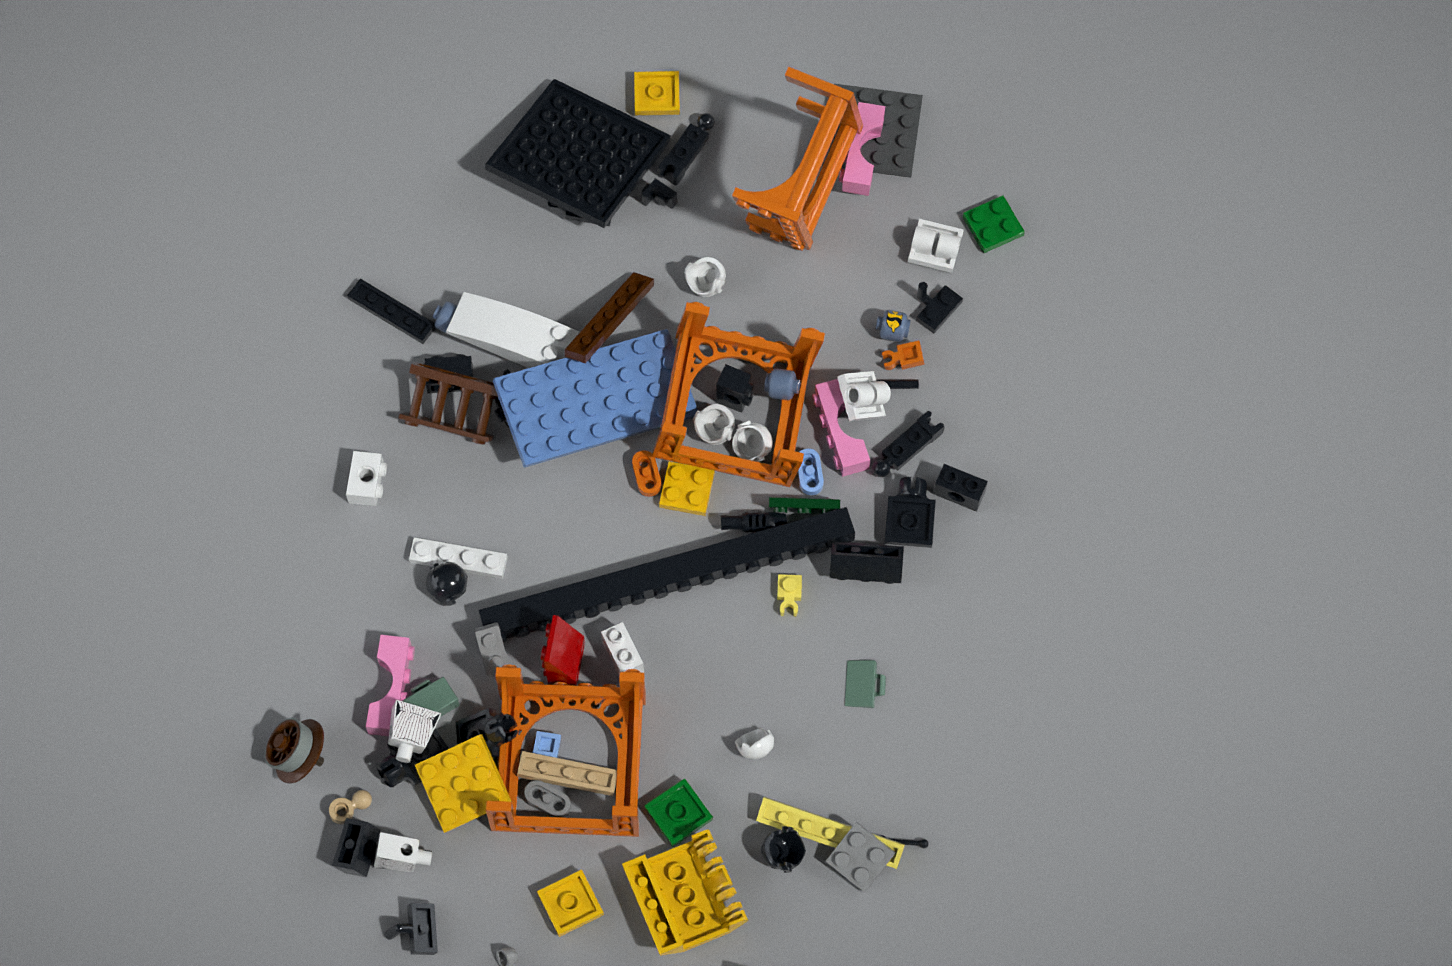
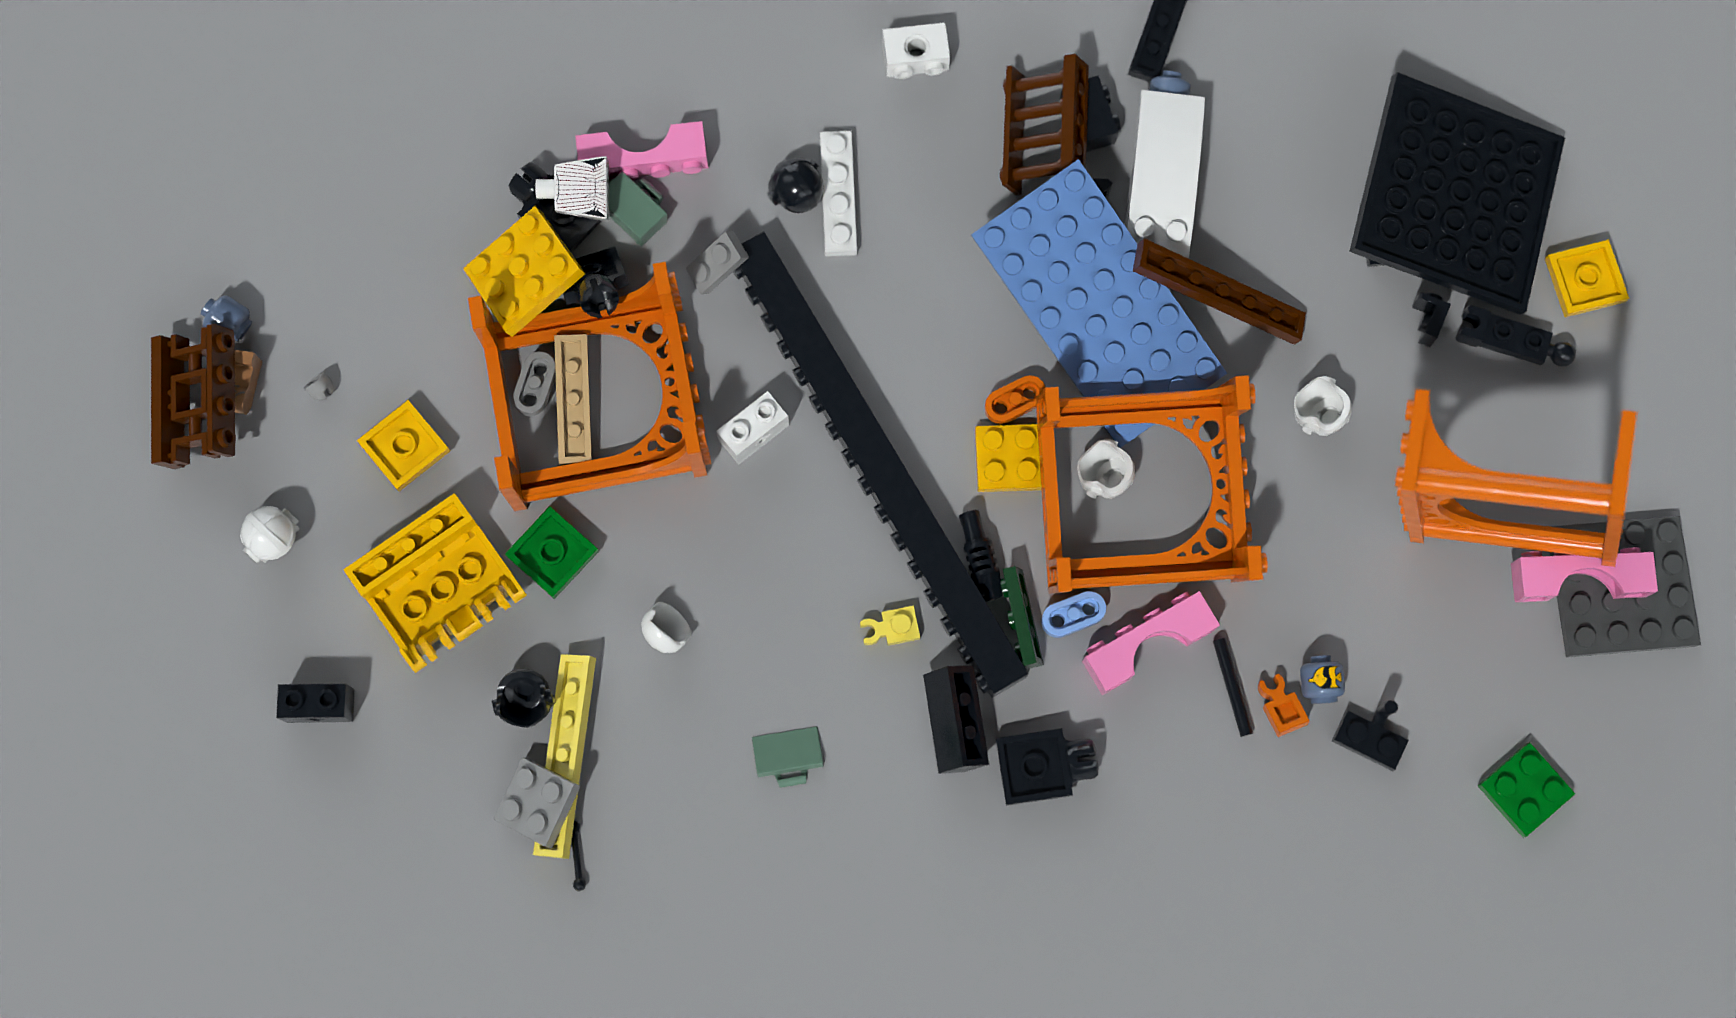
camera: 75 degrees right, 10 degrees up
reddish brown piece [265,718,324,784] -> none
tan plate [329,790,372,824] -> none
black brick [332,818,381,877] -> none
white torso [373,832,432,872] -> none
black plate [385,903,438,955] -> none
light blue plate [533,731,561,758] -> none
red slope [541,615,585,686] -> none
black brick [716,364,754,413] -> none
white cap [732,421,772,462] -> none
sand blue head [765,368,800,400] -> none
white plate [837,371,891,422] -> none
black plate [872,411,945,478] -> none
white plate [908,219,964,273] -> none
black brick [933,464,988,512] -> none

